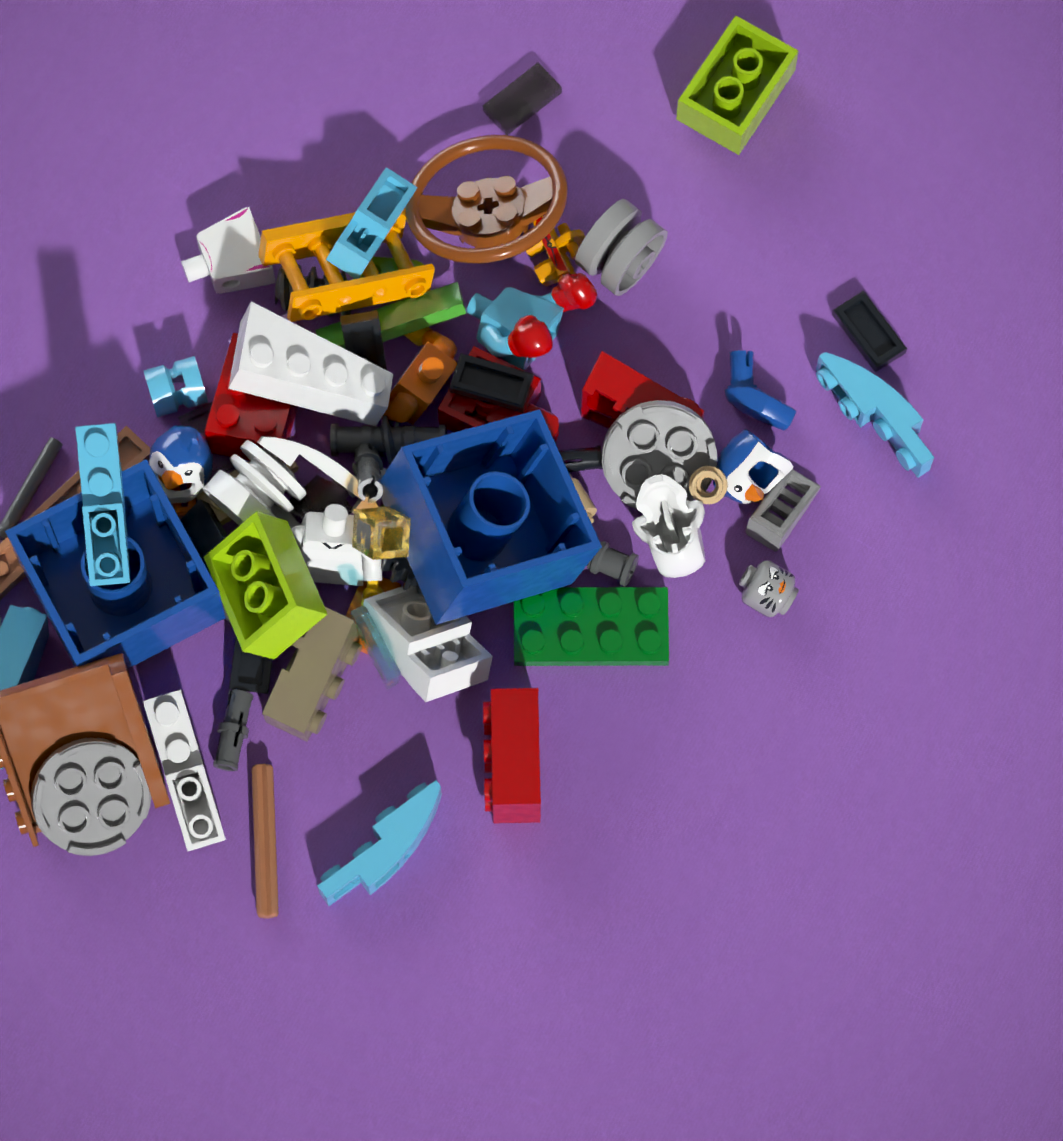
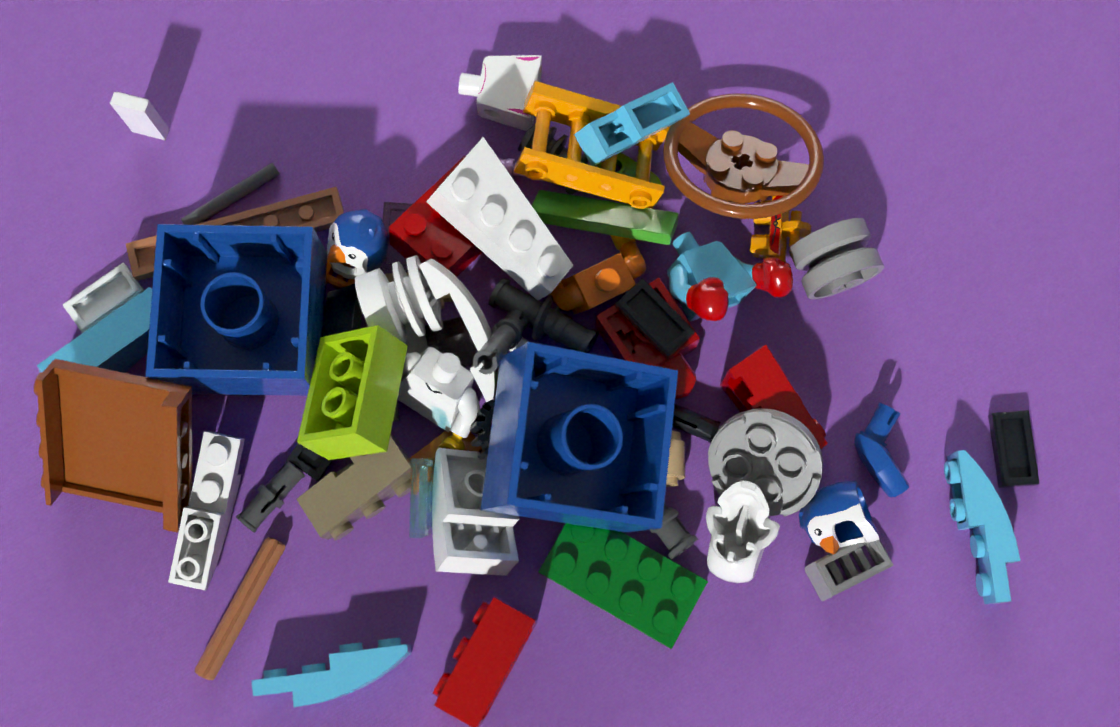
camera: 30 degrees right, 5 degrees up
light grey tile [31,738,151,856] -> none
medium azure slope [75,423,130,586] -> none
medium azure wheel [144,356,208,417] -> none
black tile [340,310,387,370] -> none
clear yellow brick [352,507,411,560] -> none
clear smoke tile [483,62,562,135] -> none
lime brick [676,15,799,155] -> none
tan plate [689,466,728,504] -> none
light grey head [739,560,799,617] -> none

